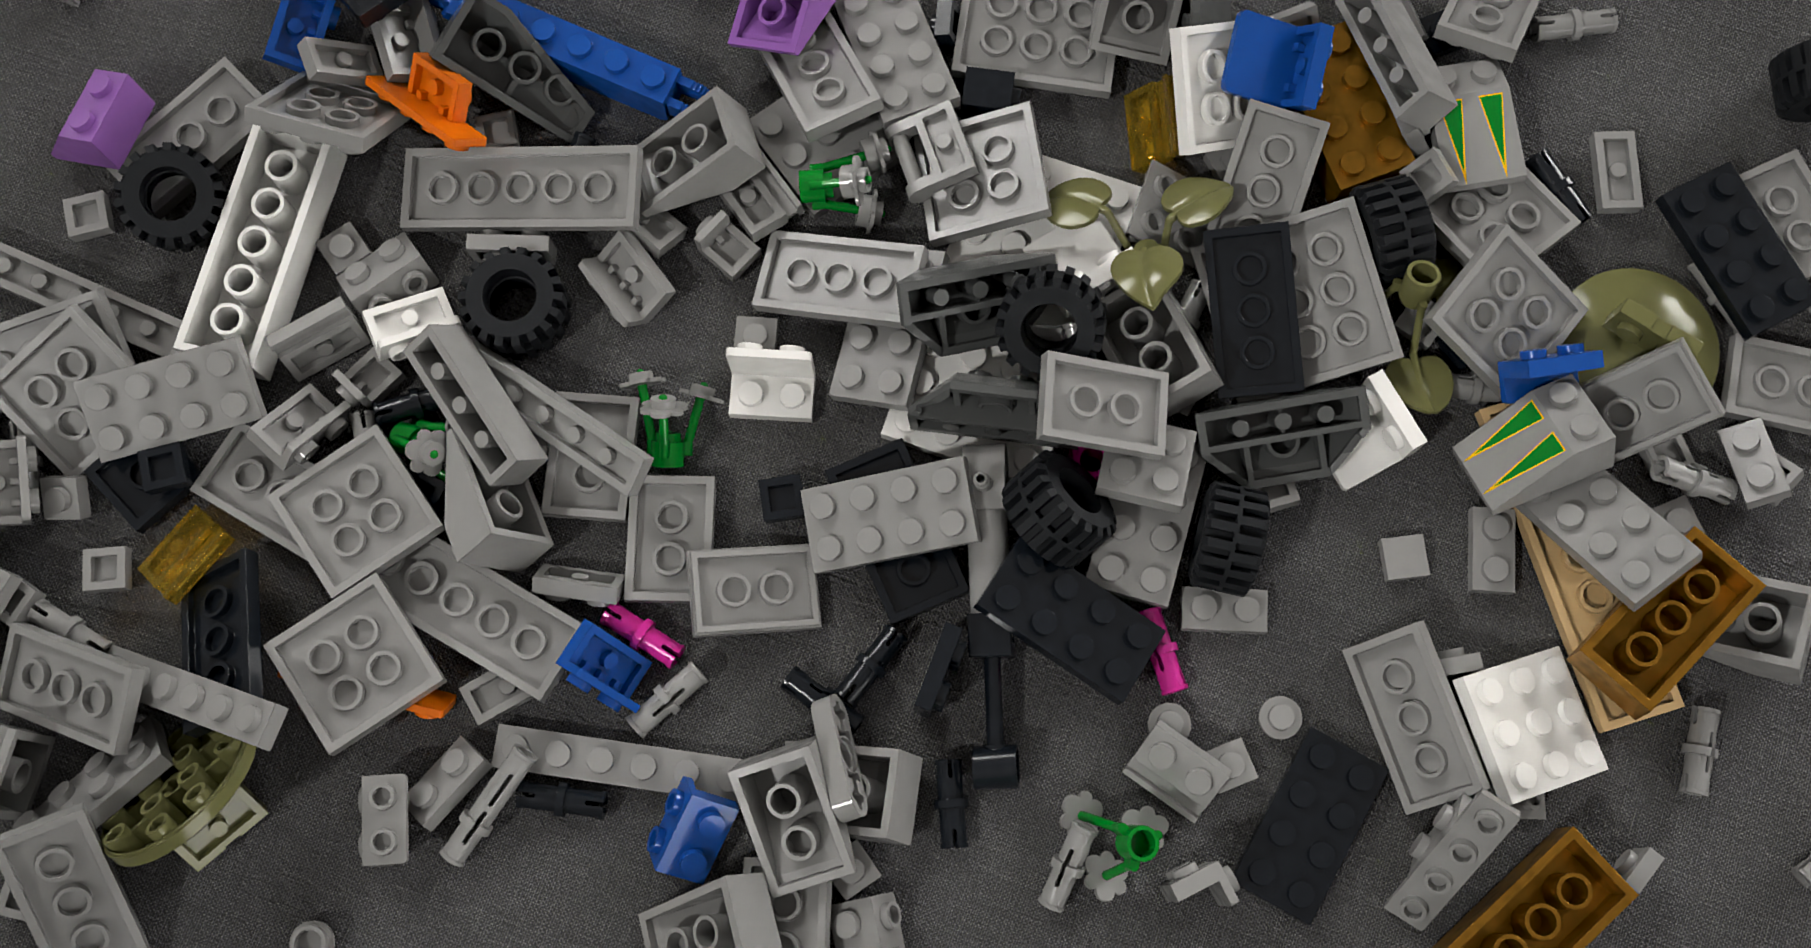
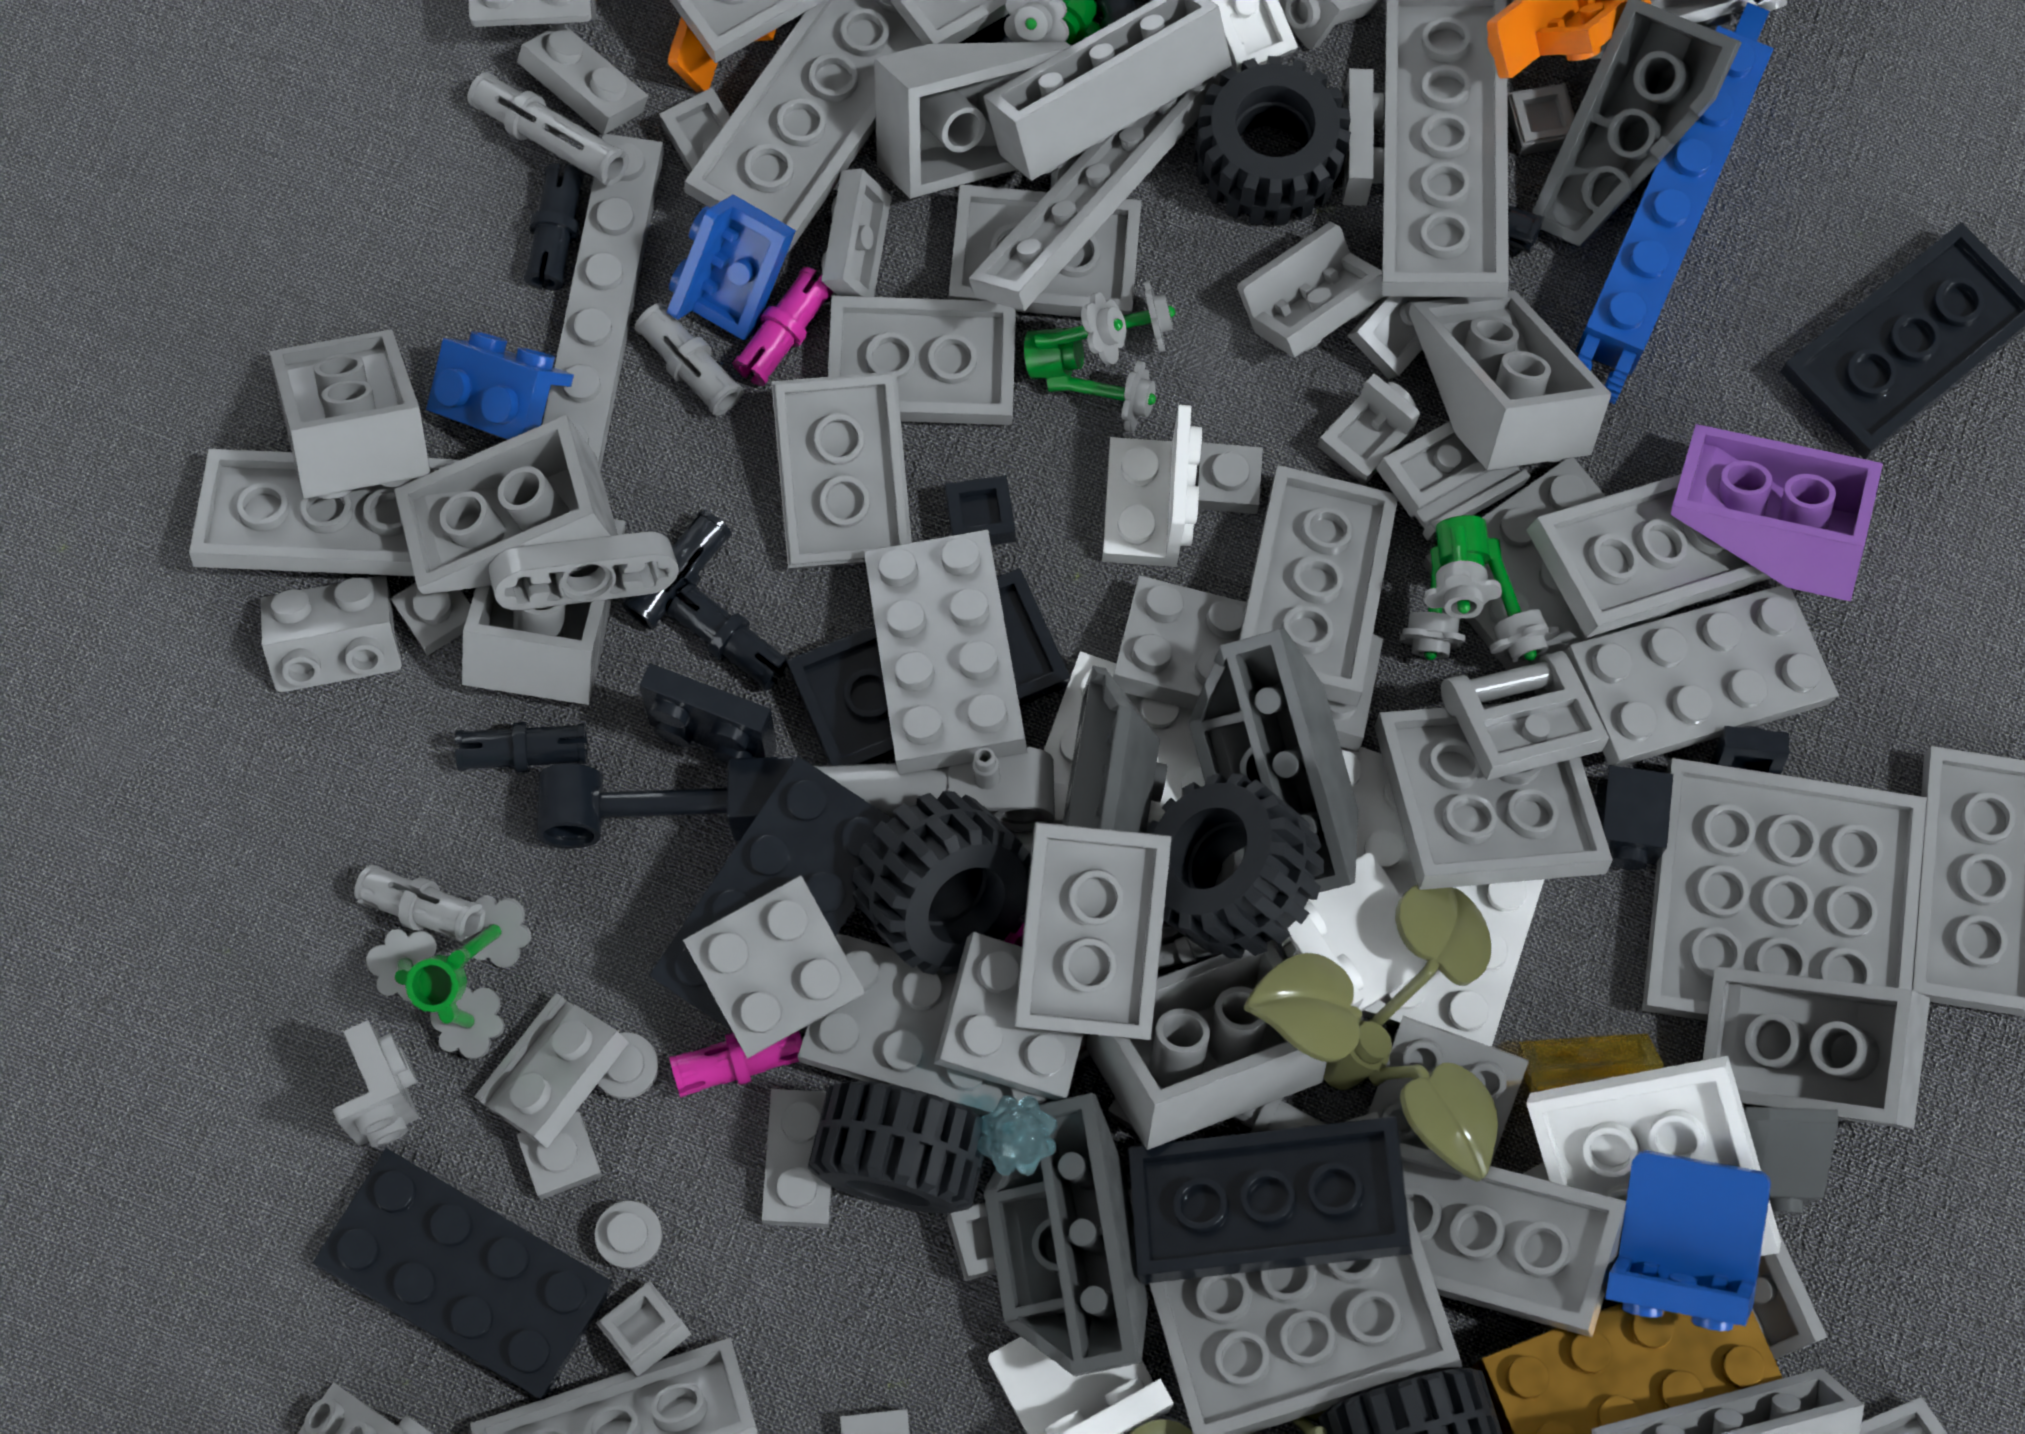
camera: 85 degrees right, 5 degrees down
none -> light grey tile [596,1280,692,1377]
none -> light grey plate [683,876,866,1059]
none -> clear light blue plant [977,1095,1057,1176]

